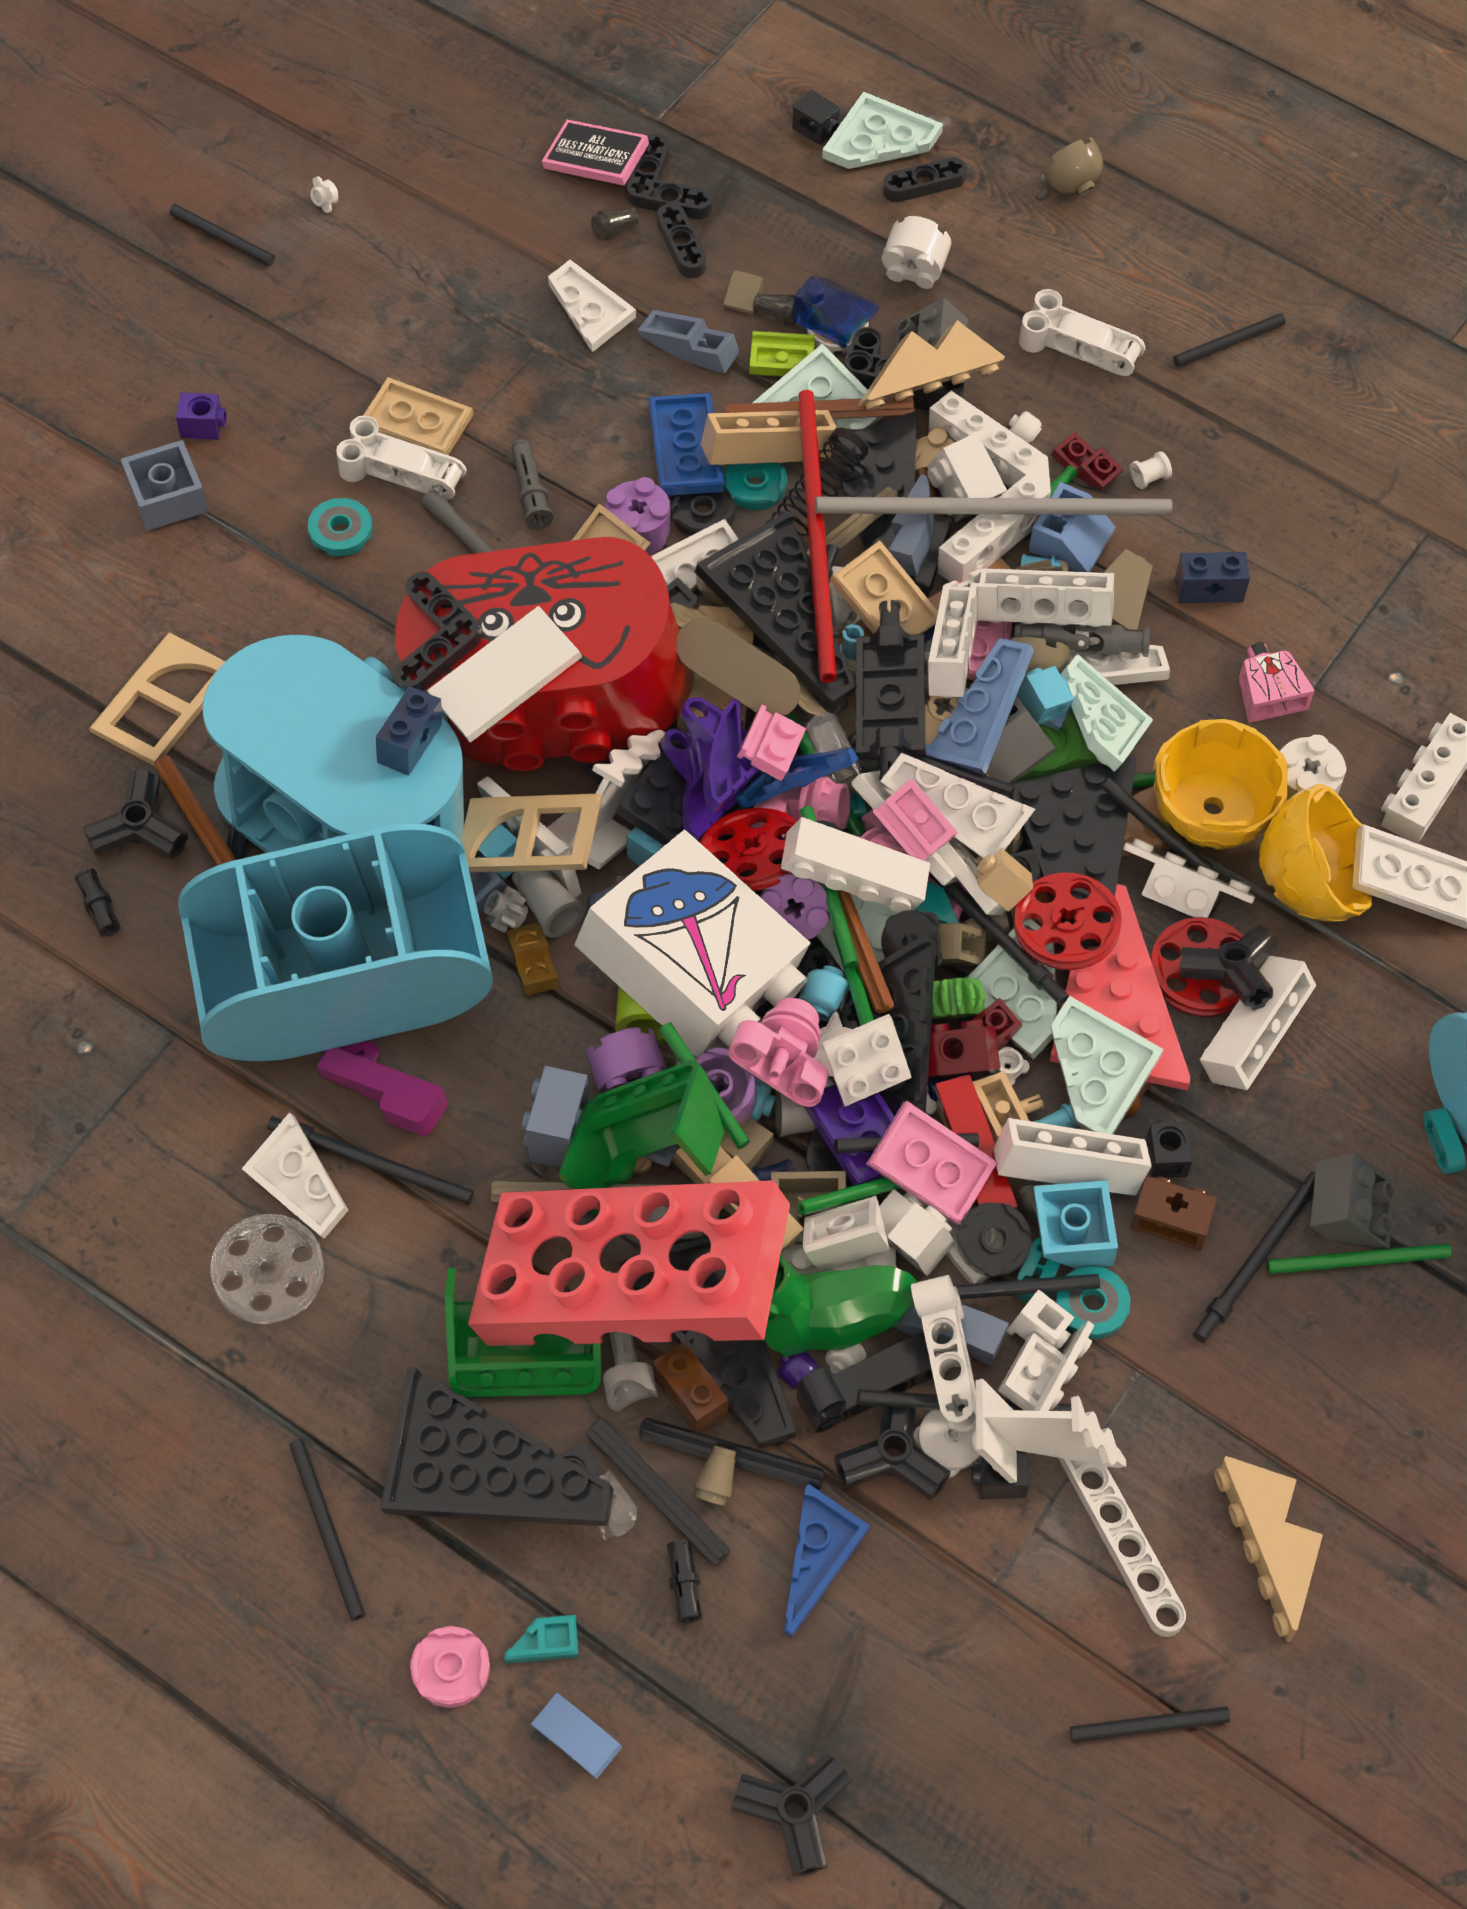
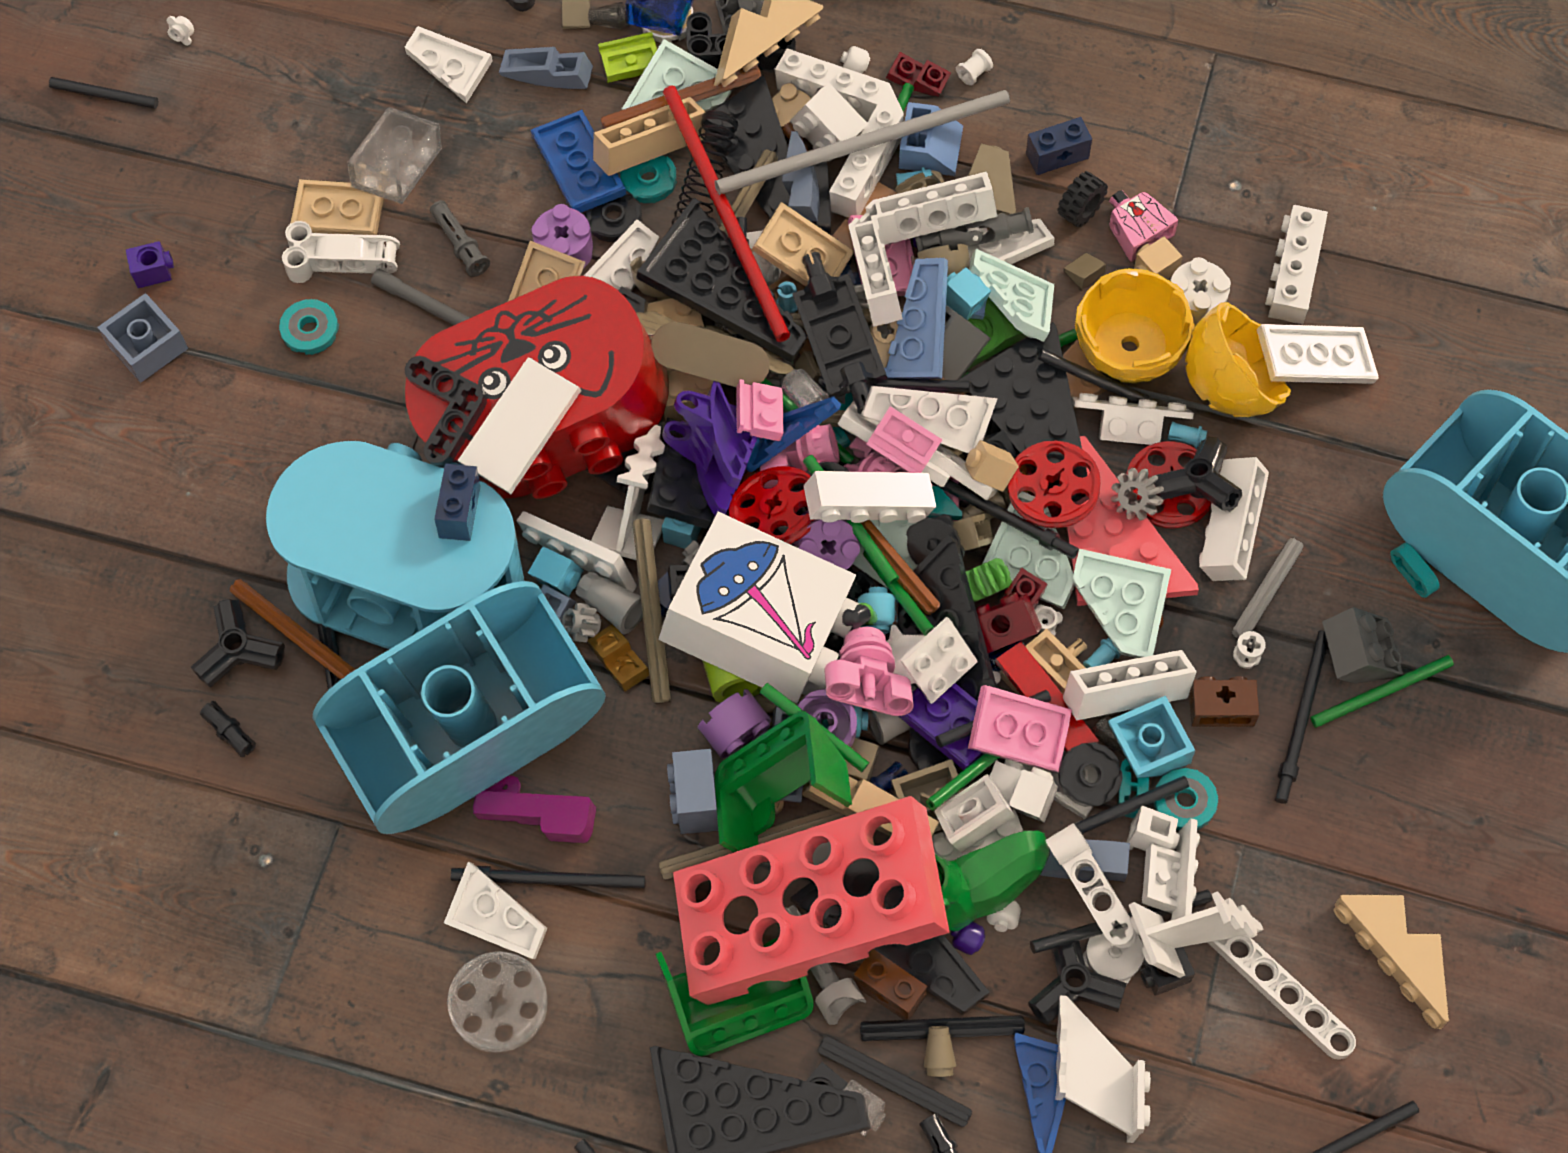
camera: 15 degrees left, 5 degrees up
tan window [89,633,226,766] -> none
tan window [461,794,601,872] -> none
black beam [796,1333,933,1433] -> none
black brick [1146,1119,1192,1178] -> none
none -> clear brick [348,107,442,204]
none -> dark tan axle [632,518,671,703]
none -> black arm [842,603,877,629]
none -> white piece [1055,995,1150,1143]
none -> black tyre [1057,171,1108,227]
none -> dark tan slope [1064,253,1106,290]
none -> light grey gear [1111,468,1164,520]
none -> tan brick [1134,236,1183,279]
none -> medium azure pin [1168,422,1207,449]
none -> light grey axle [1232,538,1303,639]
none -> white bush [1233,631,1265,669]

